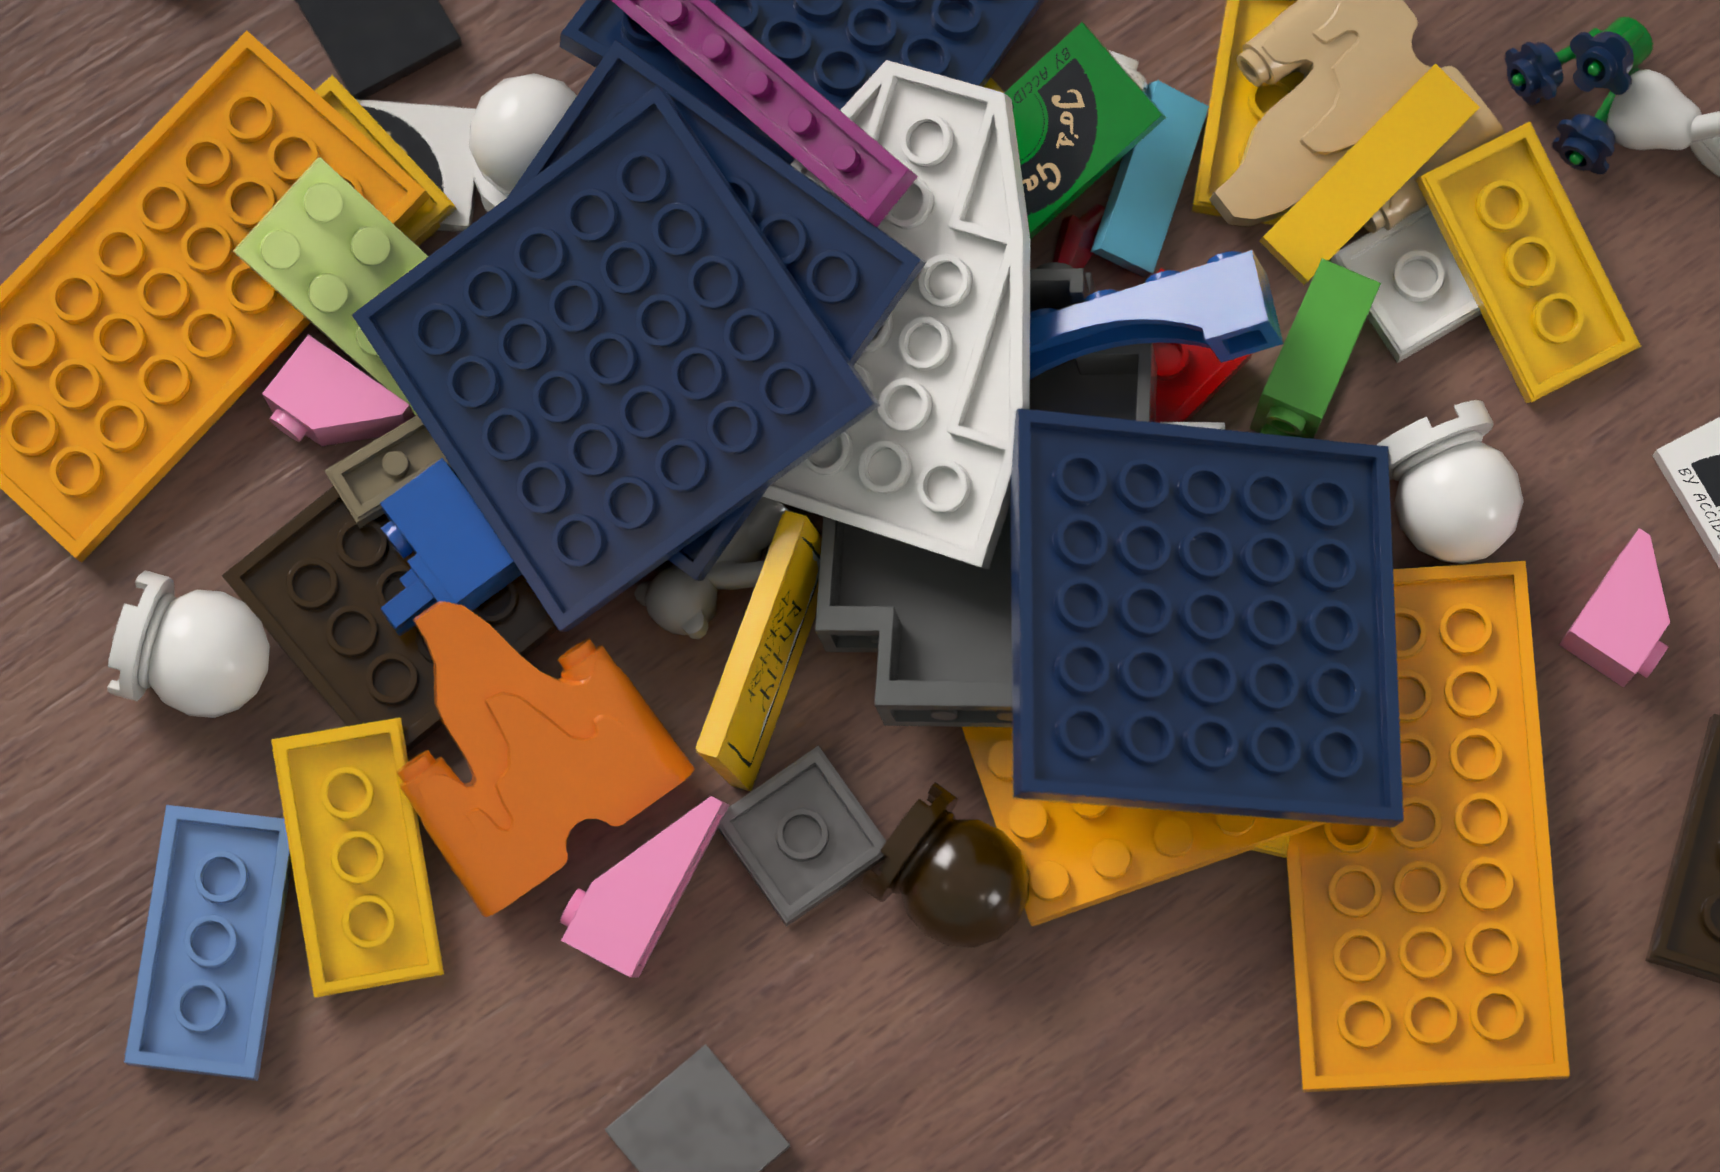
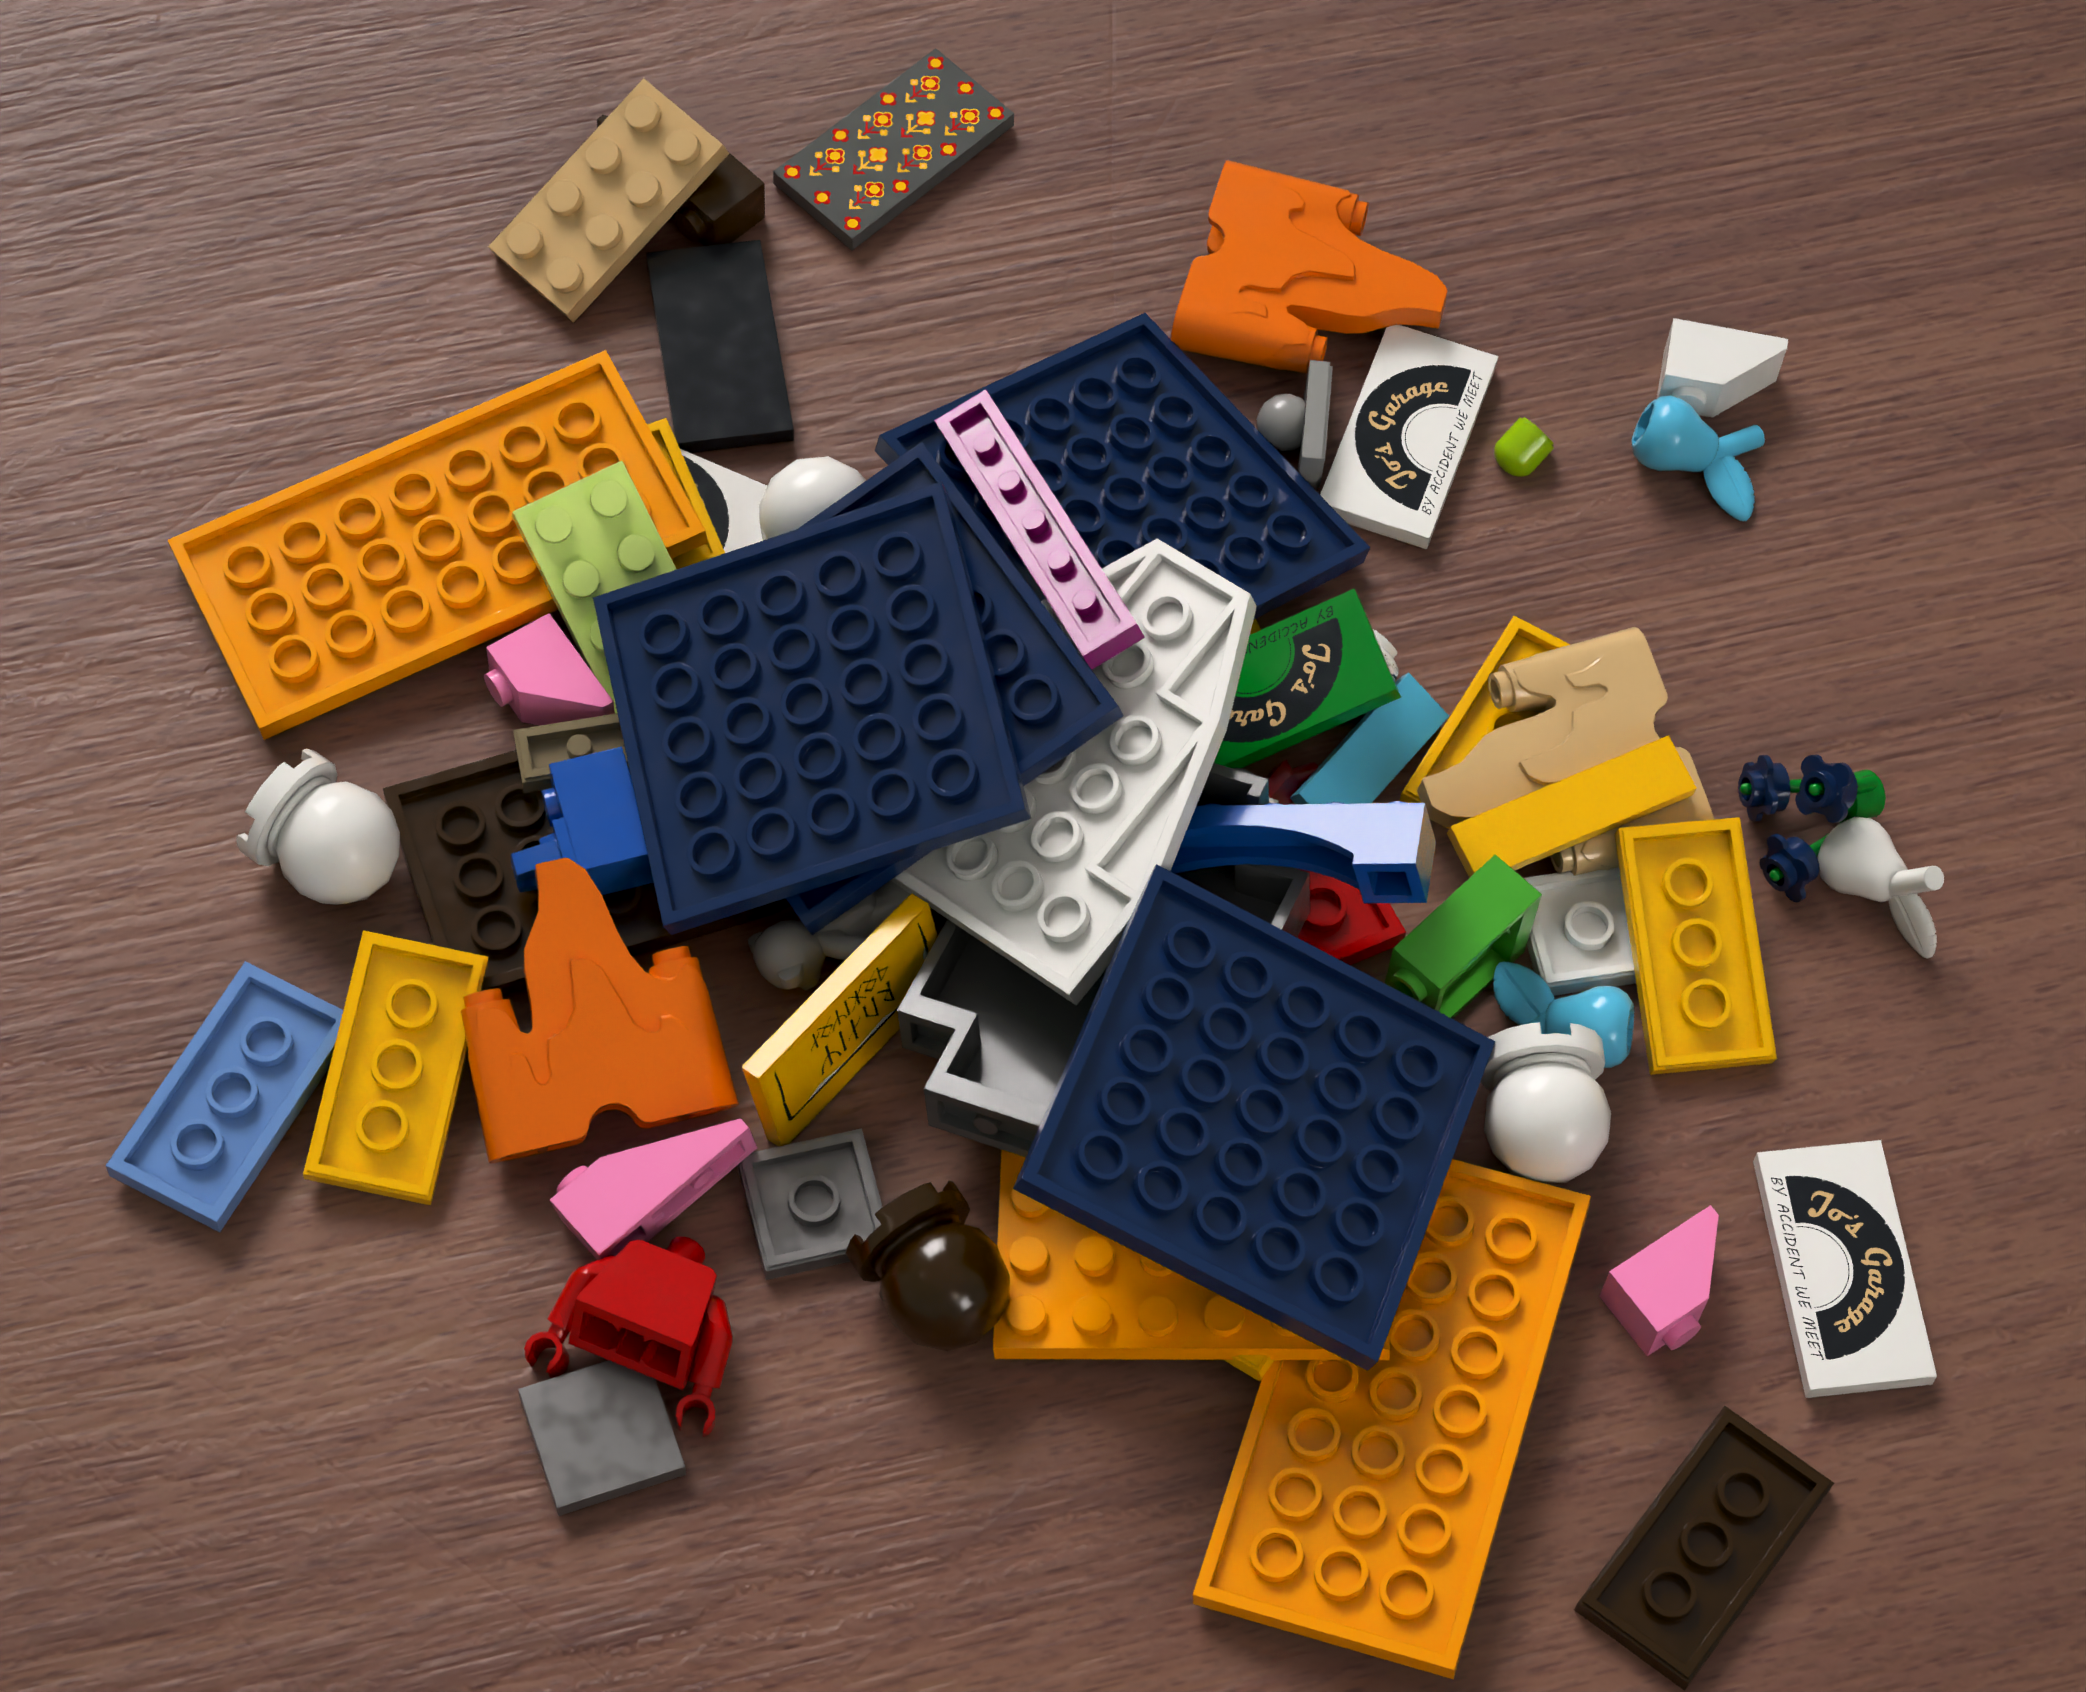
camera: 15 degrees right, 15 degrees down
none -> red torso [524,1236,733,1437]
none -> medium azure piece [1493,961,1634,1068]

